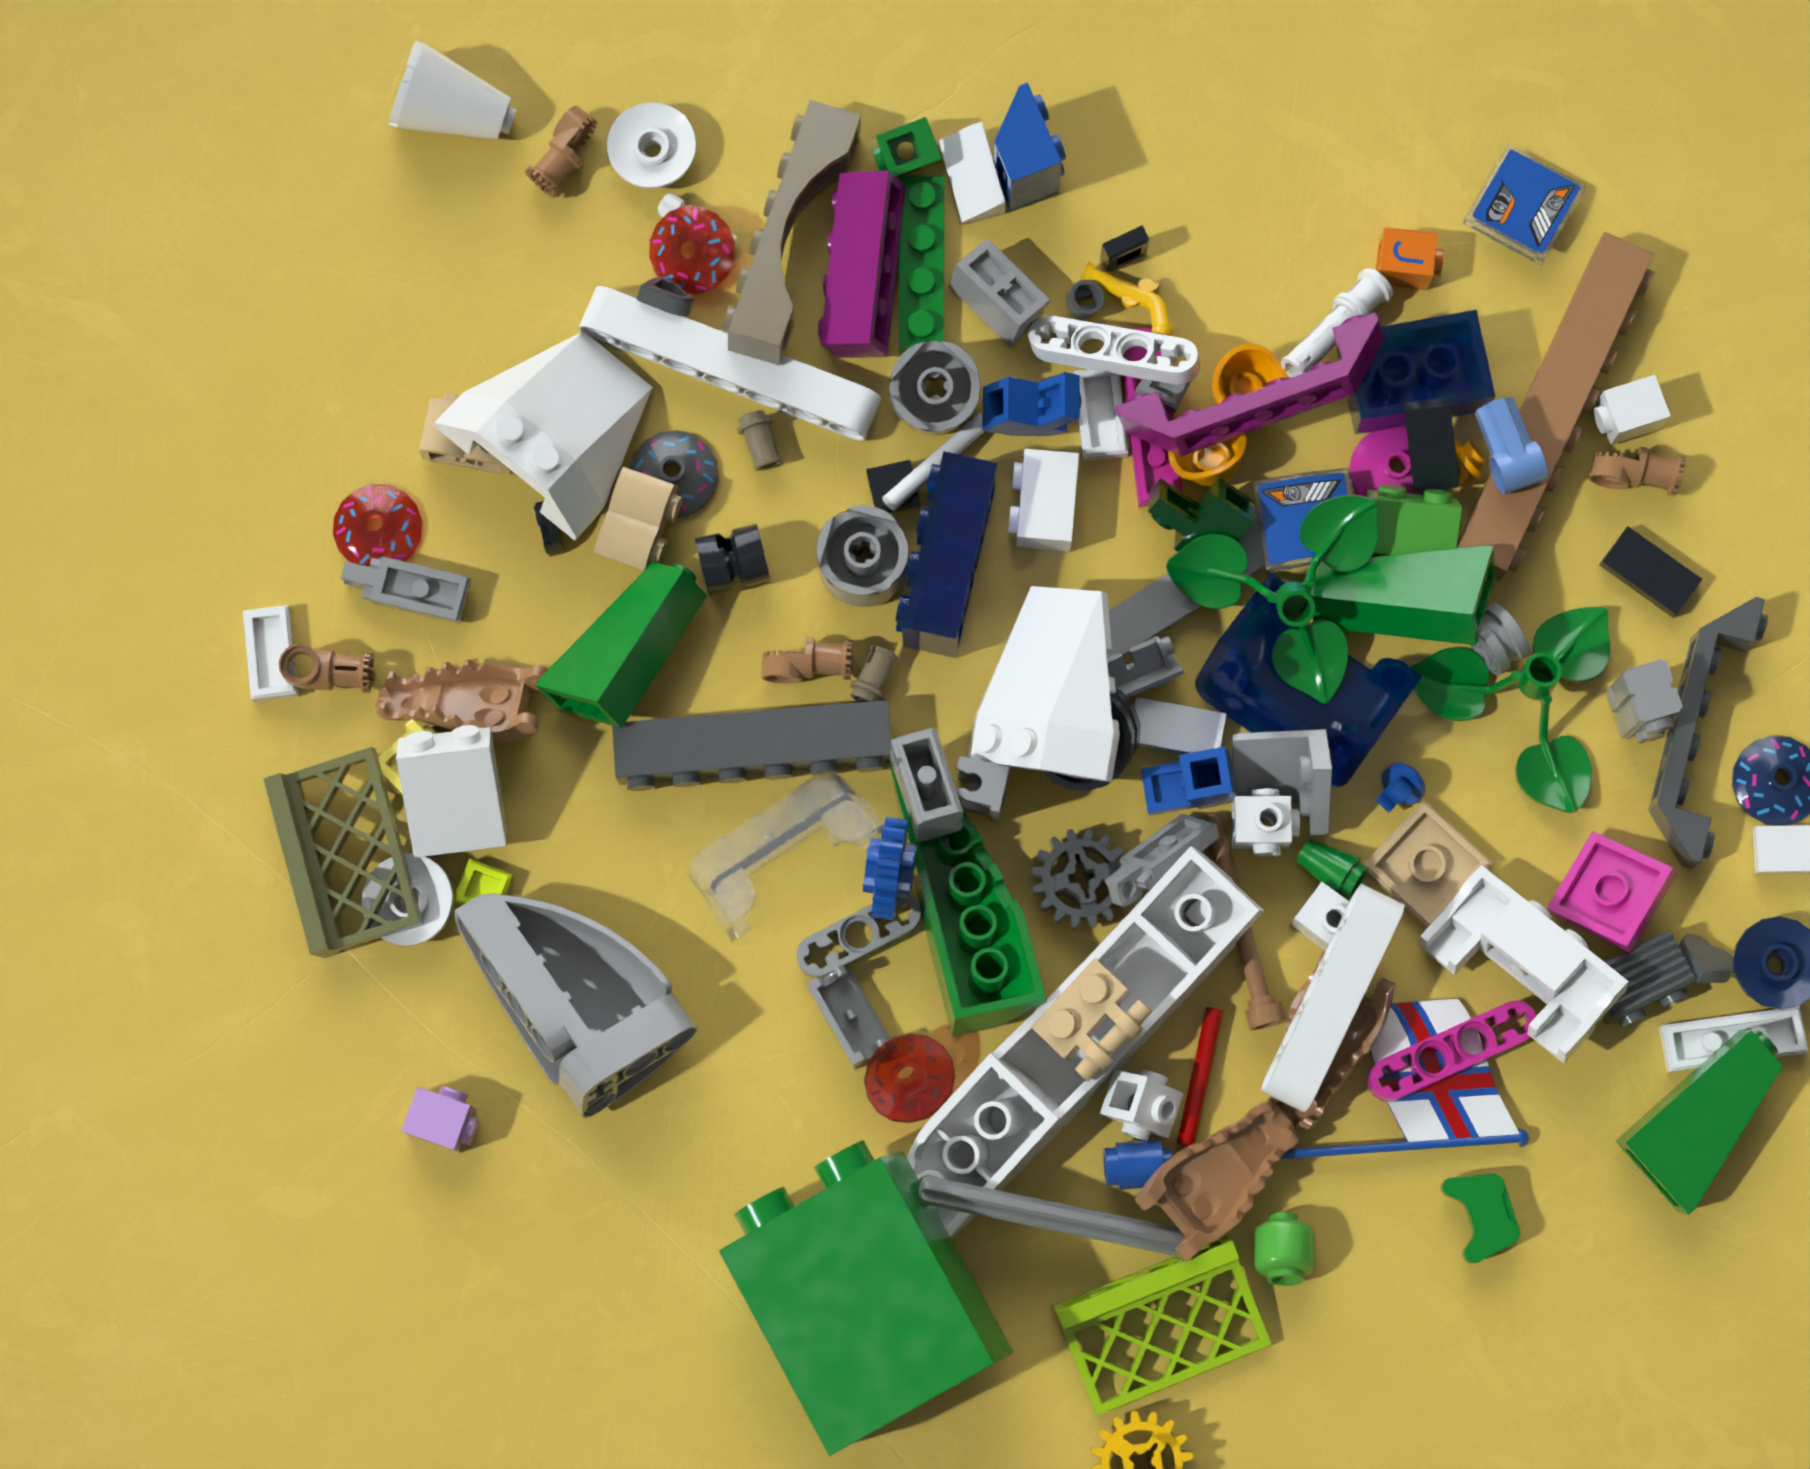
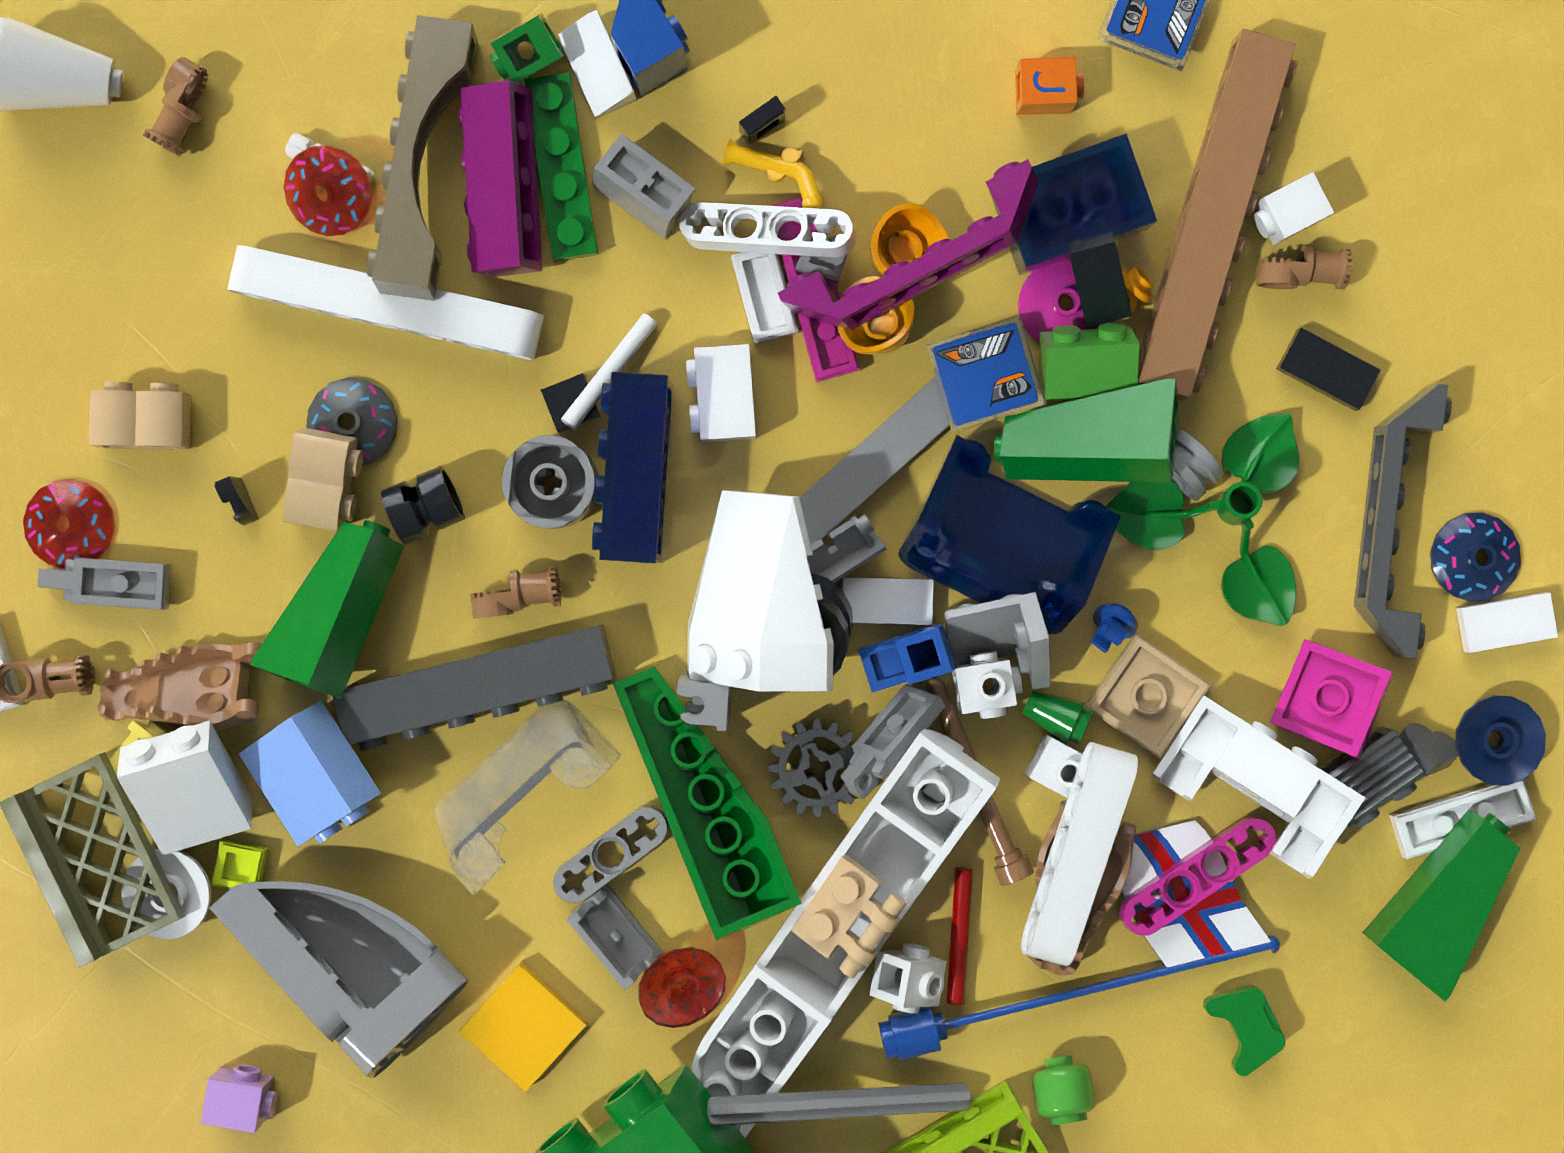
camera: 10 degrees left, 10 degrees up
white wedge [434,331,653,540] -> none
white dish [607,102,696,189] -> none
dark grey tile [636,277,694,316] -> none
dark tan pin [737,410,783,471] -> none
dark tan pin [850,645,898,702] -> none
blue gear [863,817,917,920] -> none
light grey brick [889,341,981,435] -> none
light grey brick [890,728,963,842] -> none
blue brick [982,372,1082,436] -> none
dark grey hinge [1066,280,1105,319] -> none
medium nougat animal [1134,1102,1299,1261] -> none
dark green brick [1148,477,1256,552] -> none
green plant [1166,495,1378,704] -> none
white pin [1281,268,1393,378] -> none
medium blue piece [1475,397,1548,495] -> none
light grey brick [1605,659,1683,743] -> none
none -> light blue brick [239,700,381,846]
none -> yellow tile [458,962,588,1092]

